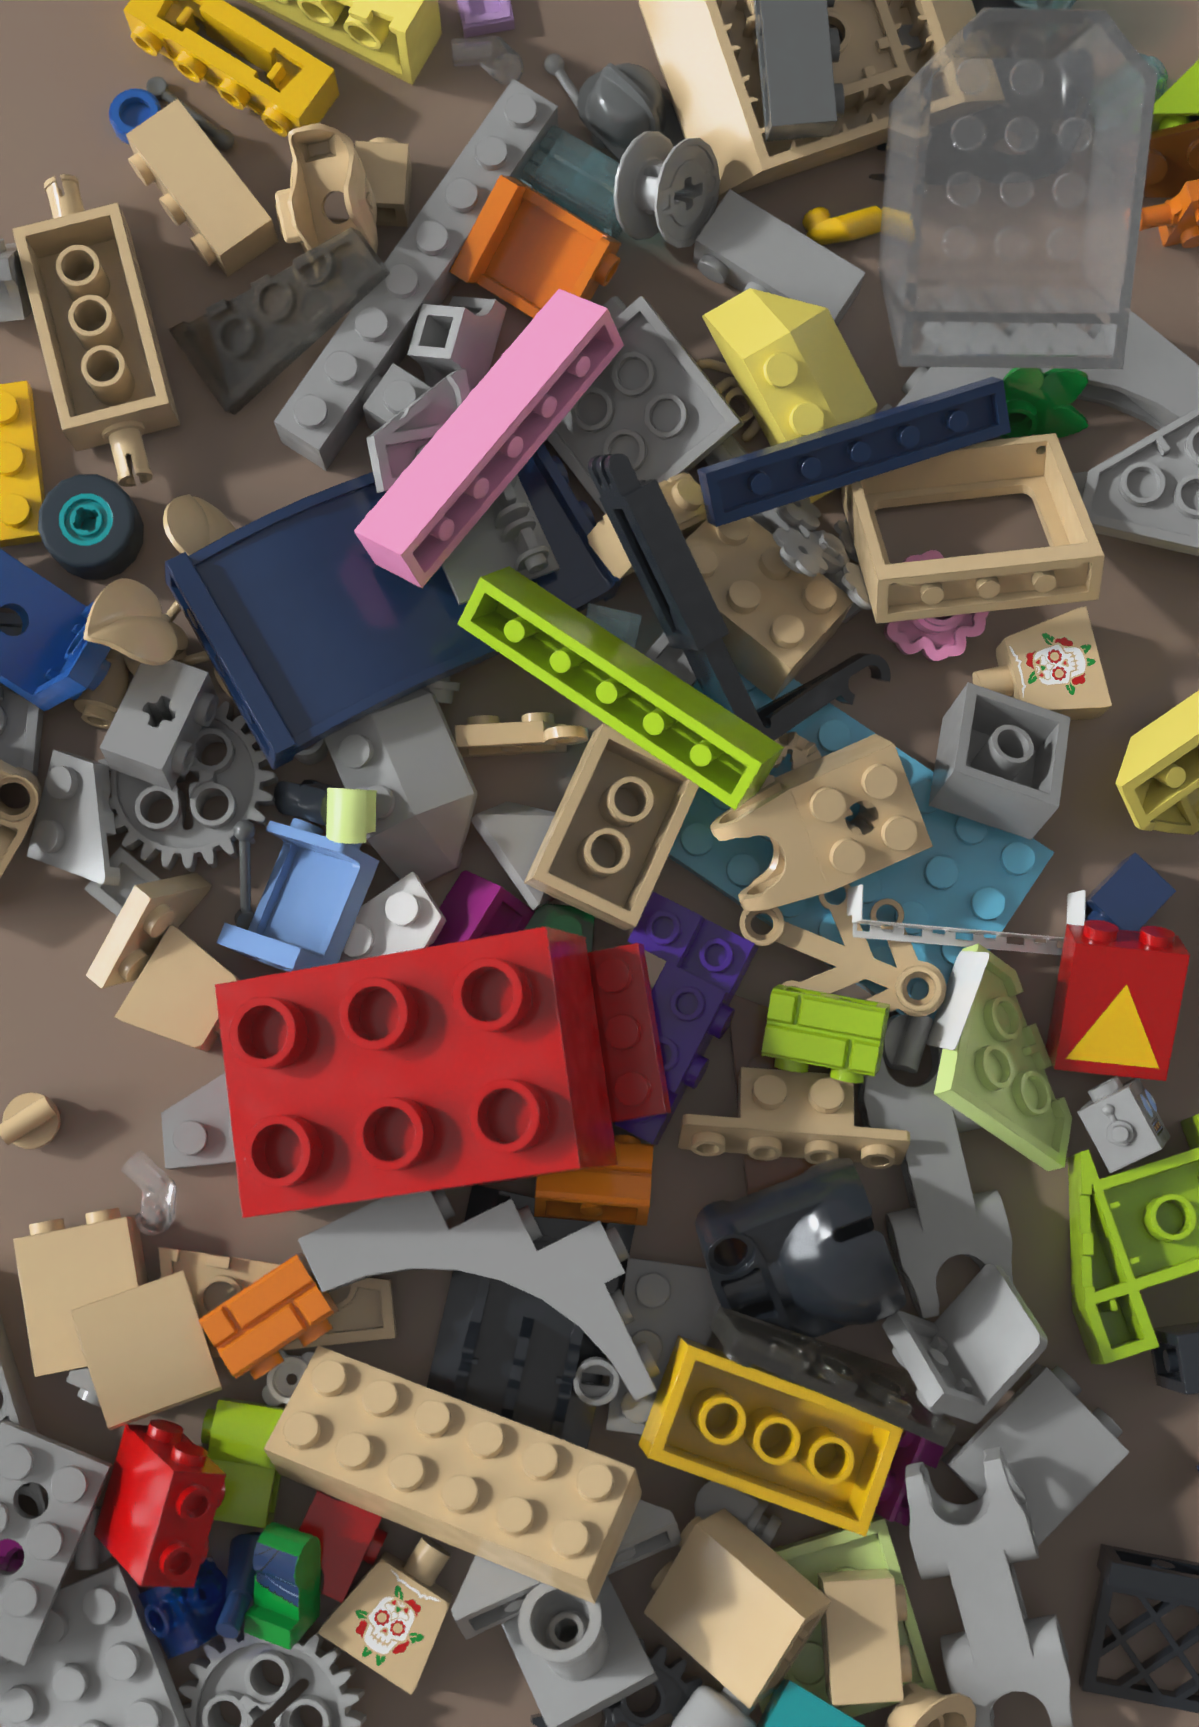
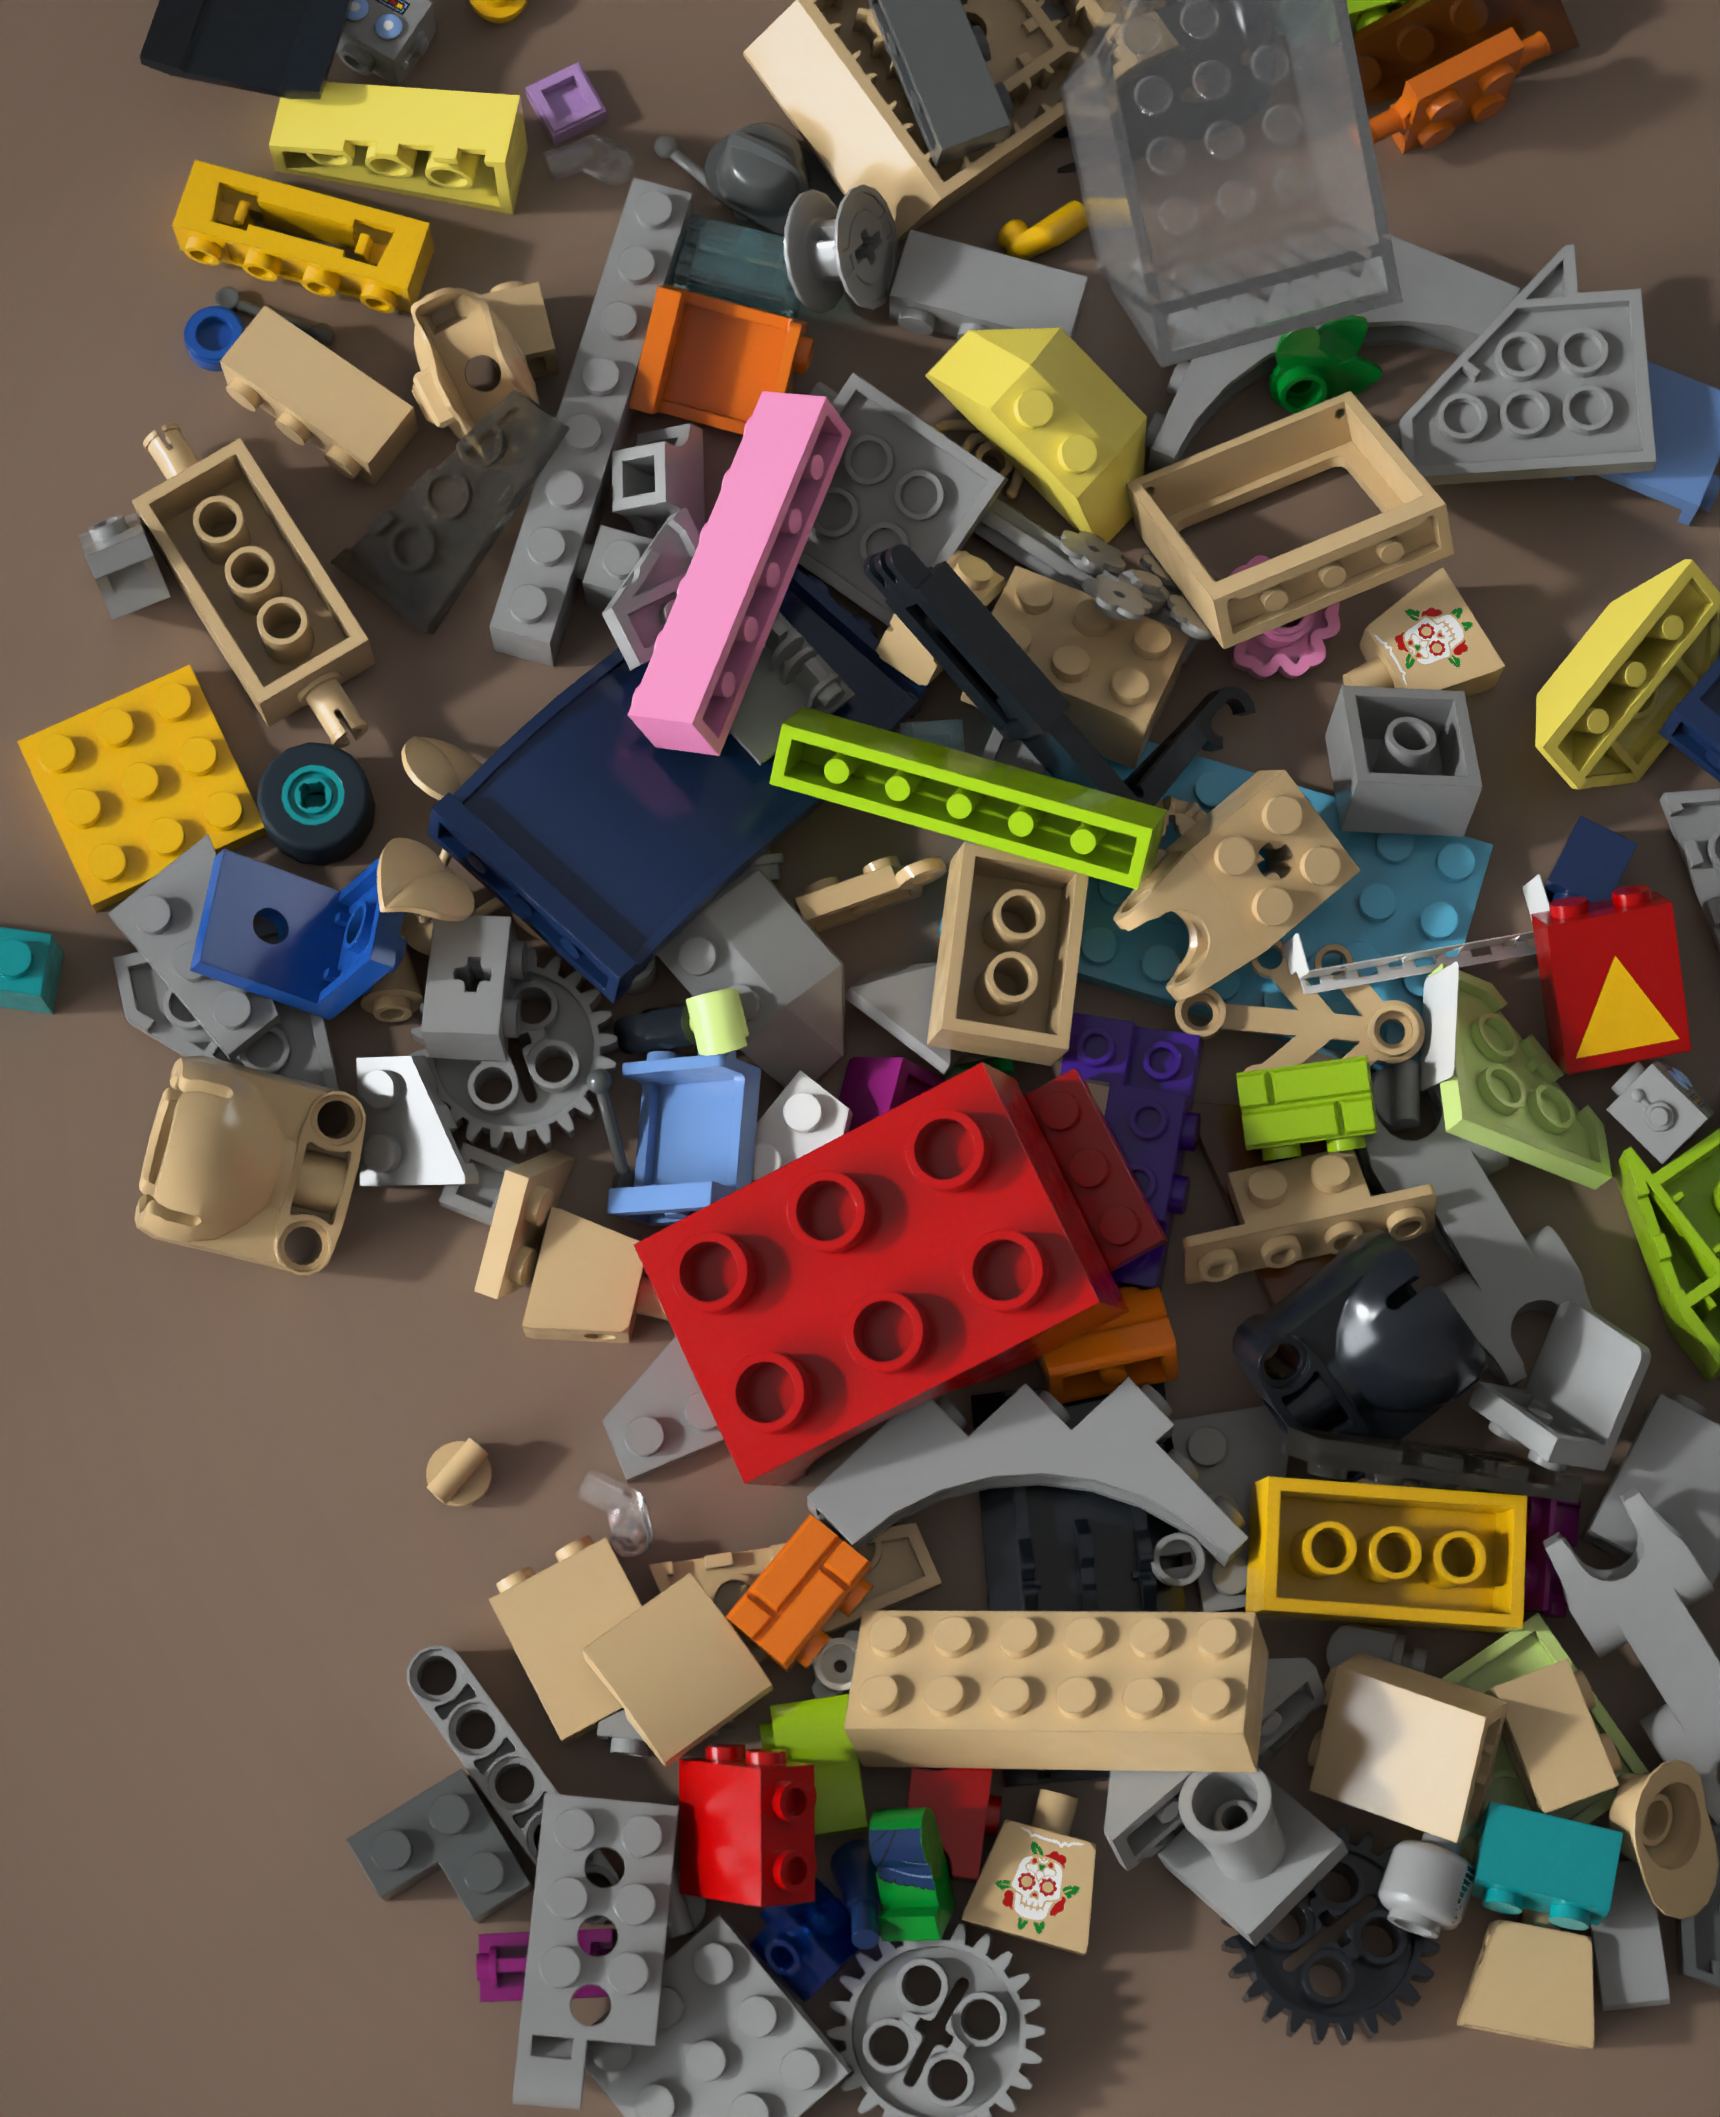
camera: 15 degrees left, 5 degrees down
dark blue plate [697,377,1011,527] -> none

